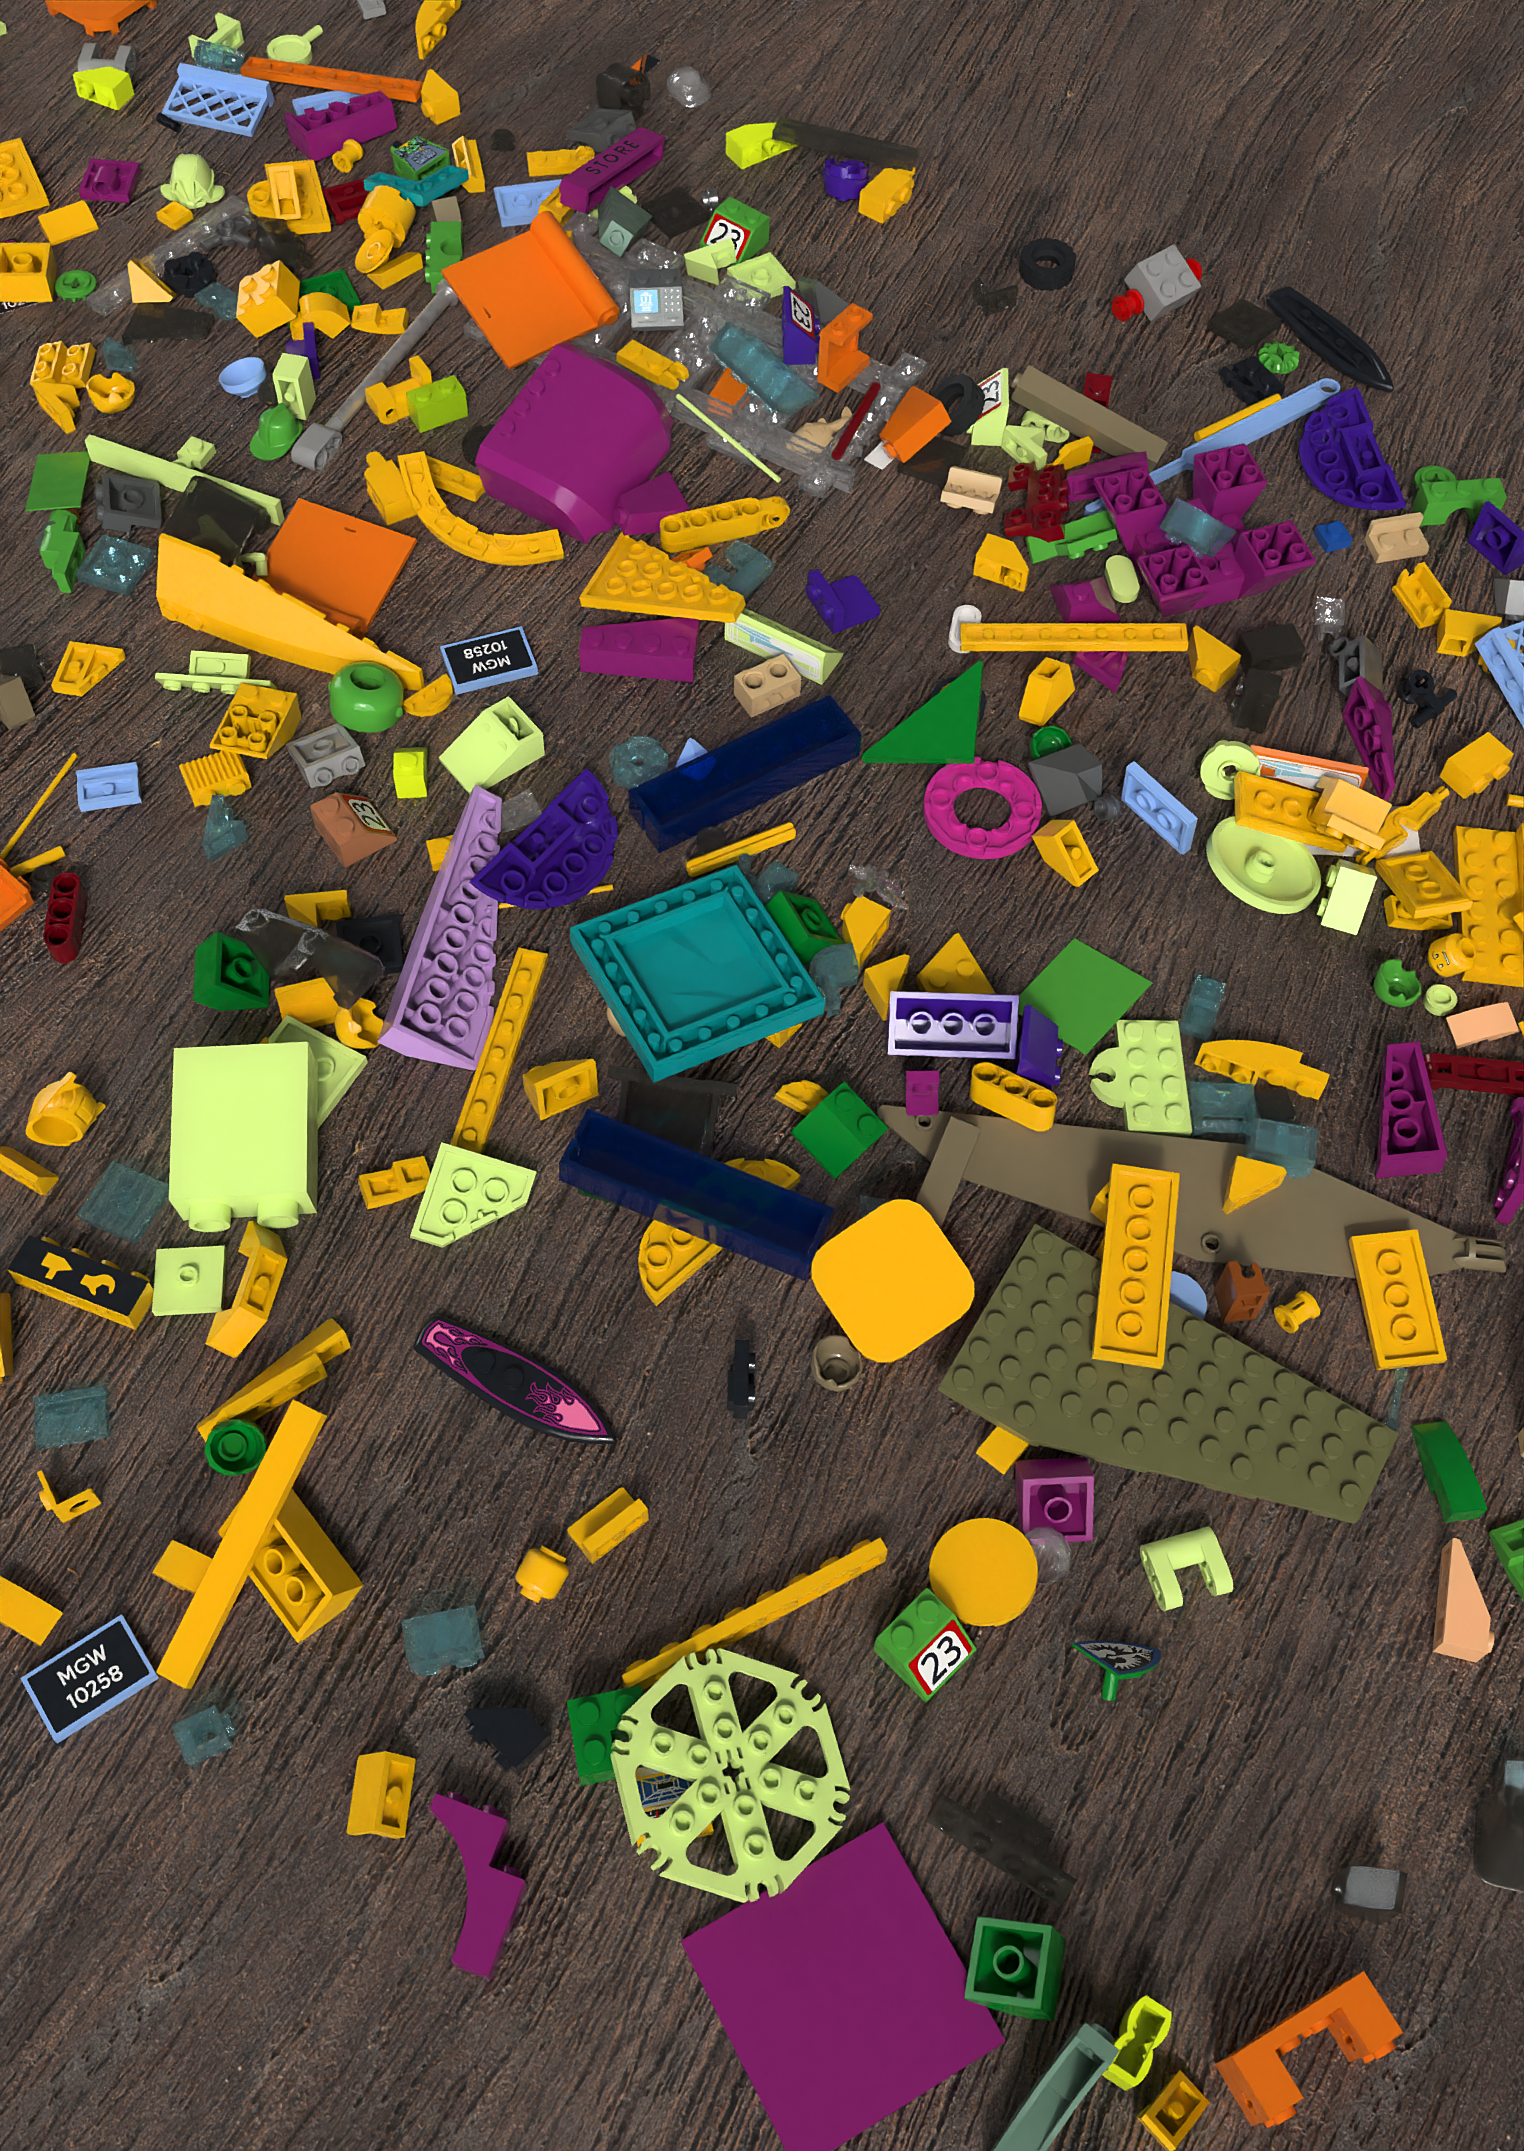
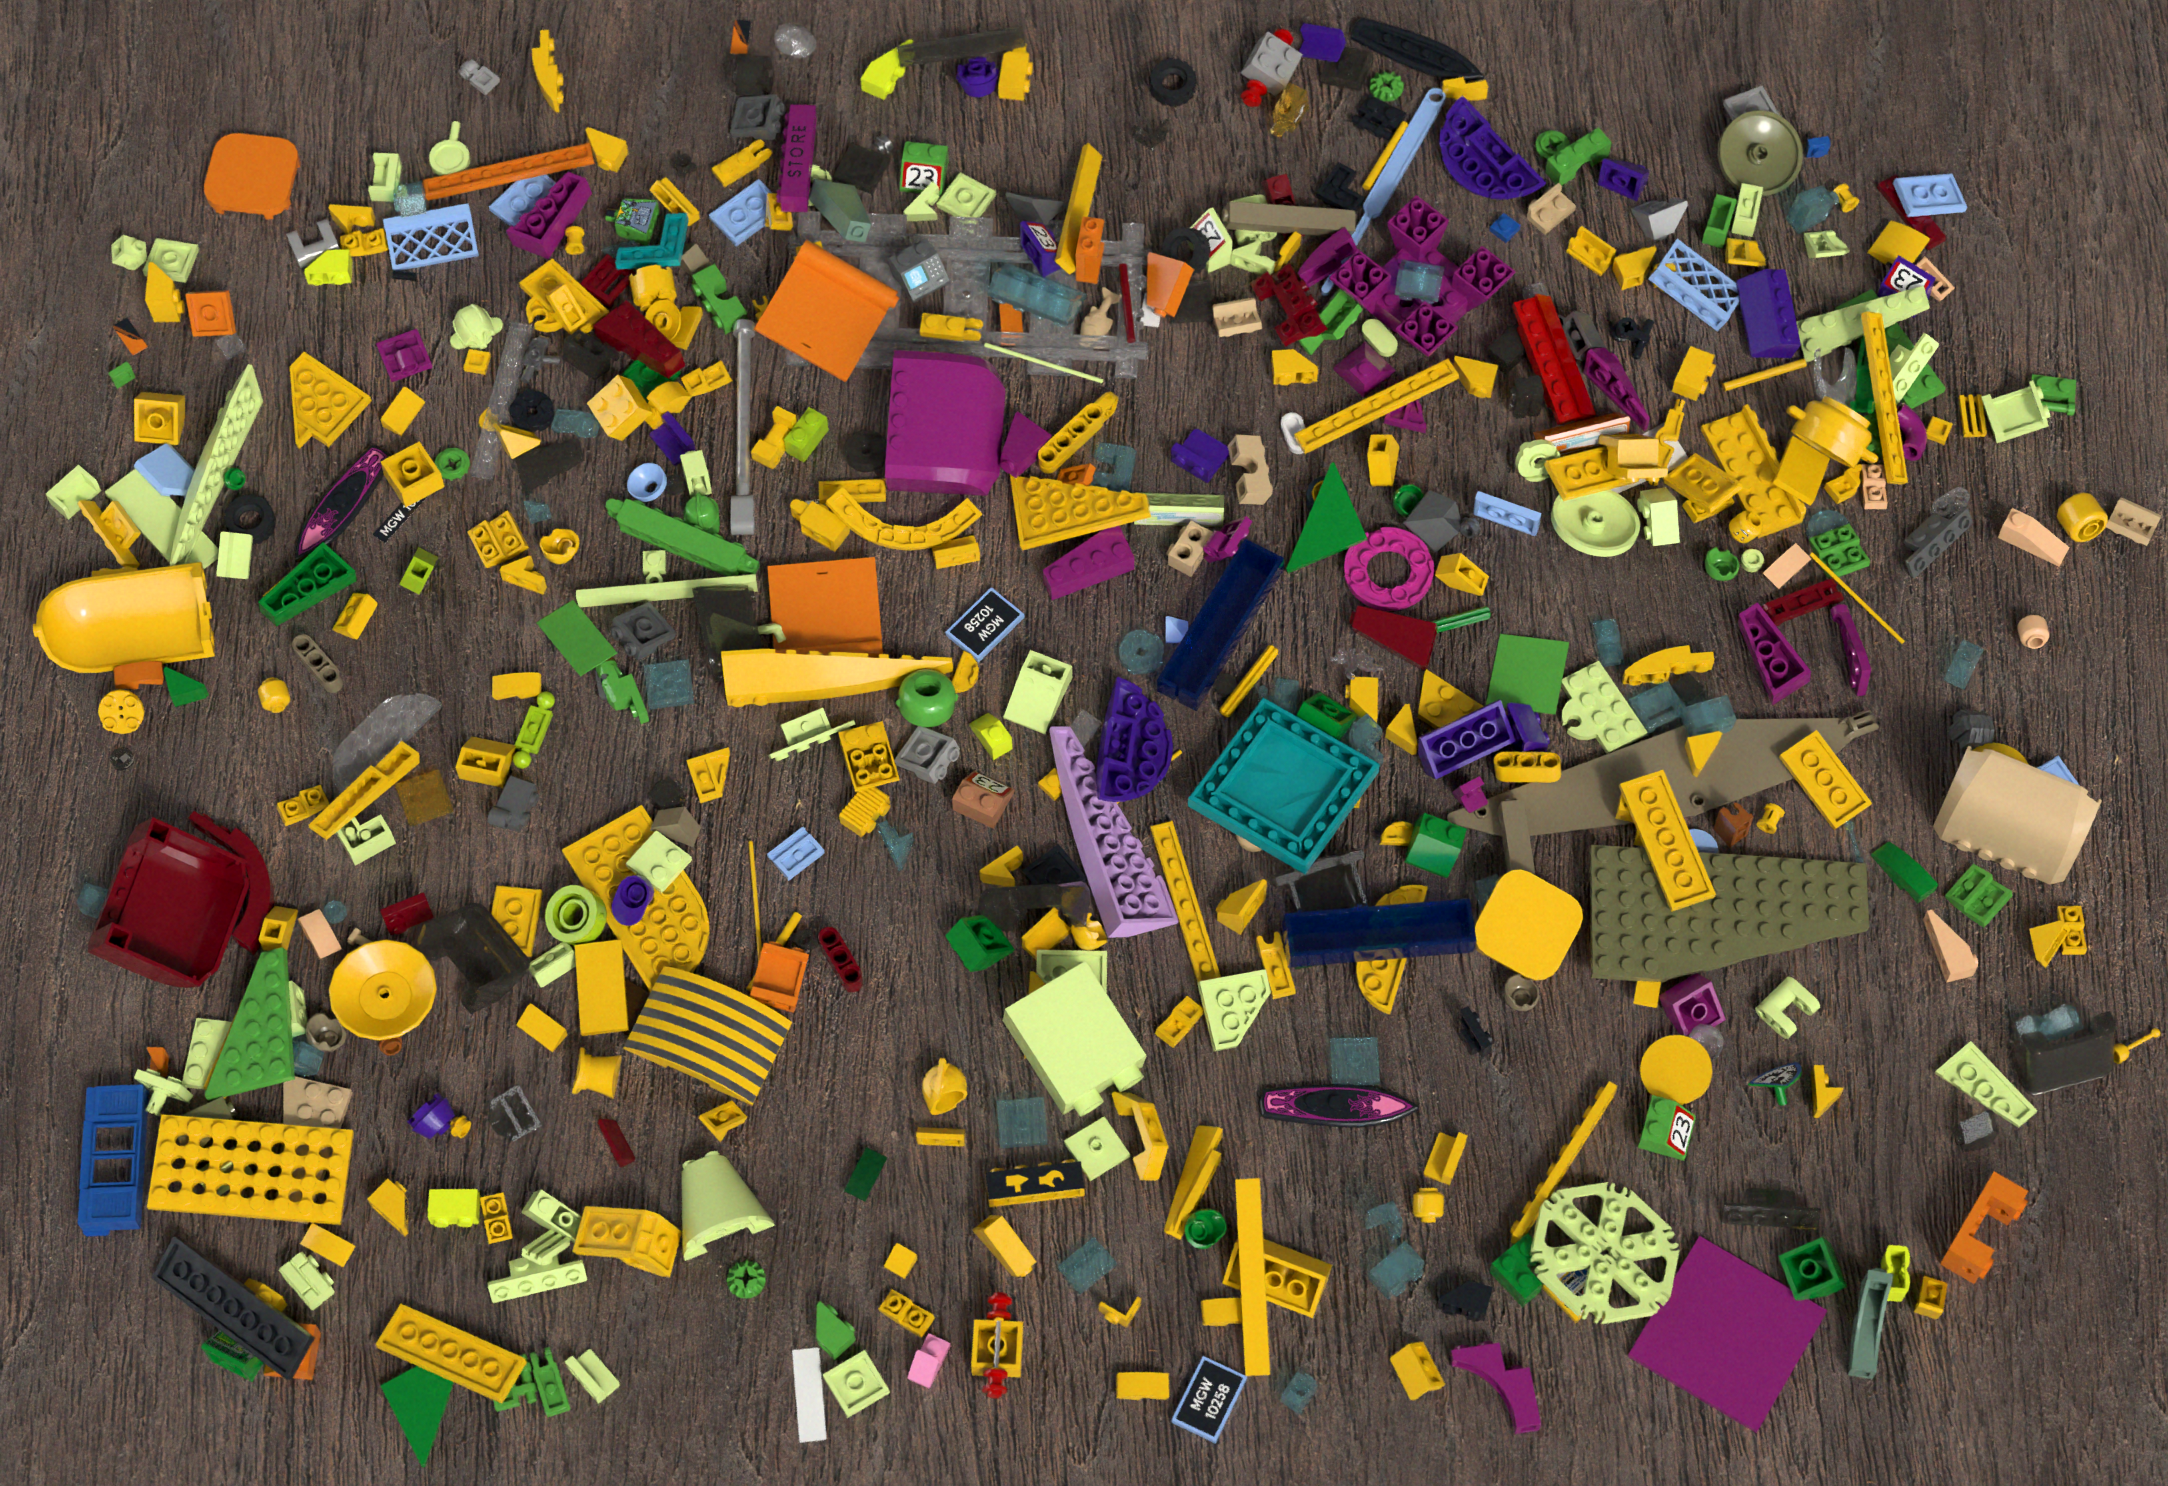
camera: 25 degrees left, 5 degrees up
none -> yellow slope [329,204,375,234]
none -> yellow slope [340,228,389,257]
none -> dark red wedge [593,300,685,379]
none -> bright green hinge [605,498,760,577]
none -> yellow panel [931,536,980,569]
none -> yellow tile [1055,143,1102,274]
none -> magenta plate [1203,516,1253,563]
none -> tan arch [1228,435,1273,505]
none -> yellow plate [1256,931,1296,999]
none -> clear yellow torso [1271,82,1309,137]
none -> dark purple panel [1299,23,1346,62]
none -> black plate [1316,162,1364,213]
none -> clear light blue plate [1330,1037,1380,1085]
none -> dark red slope [1349,605,1438,671]
none -> clear light blue panel [1364,1200,1403,1240]
none -> green axle [1430,606,1491,633]
none -> yellow slope [1442,77,1488,101]
none -> red slope [1512,294,1596,425]
none -> yellow slope [1811,1065,1844,1118]
none -> yellowish green wing [1935,1041,2037,1128]

